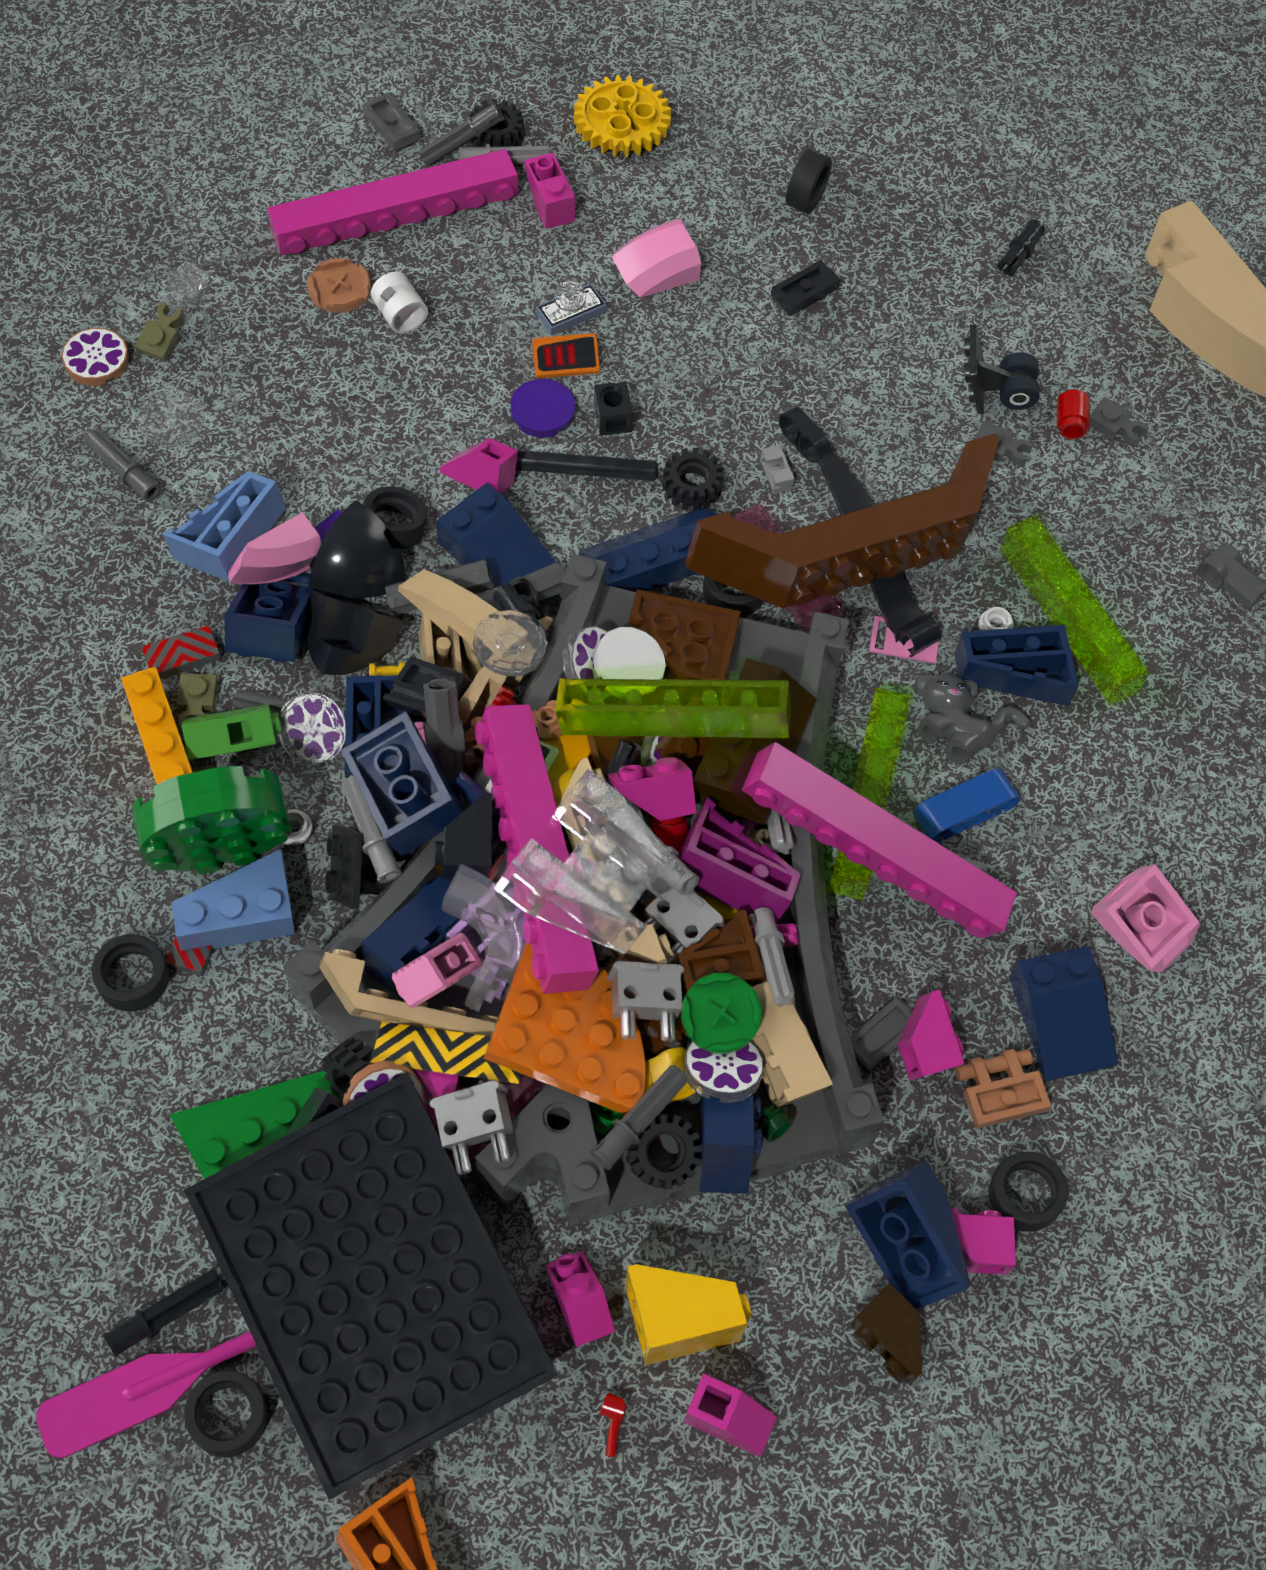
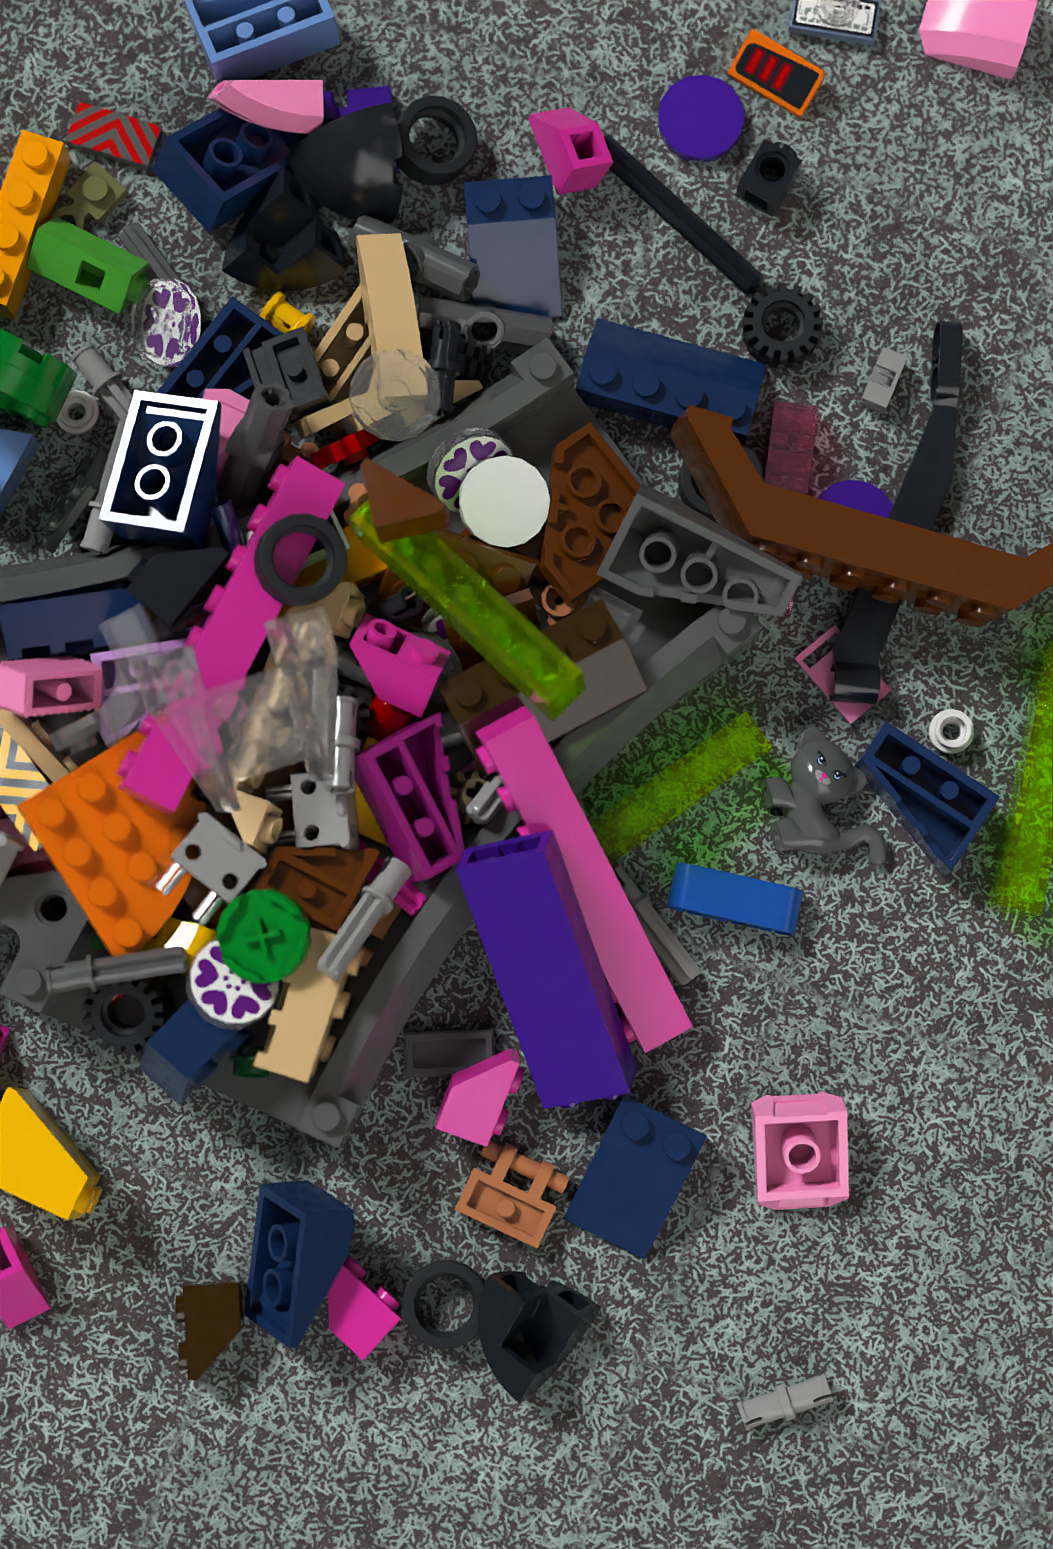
camera: 40 degrees right, 20 degrees up
none -> light grey axle [70,343,133,421]
none -> black tyre [253,513,347,606]
none -> reddish brown slope [361,458,450,544]
none -> dark purple brick [456,830,637,1109]
none -> black brick [478,1271,601,1404]
none -> dark grey wedge [597,483,803,617]

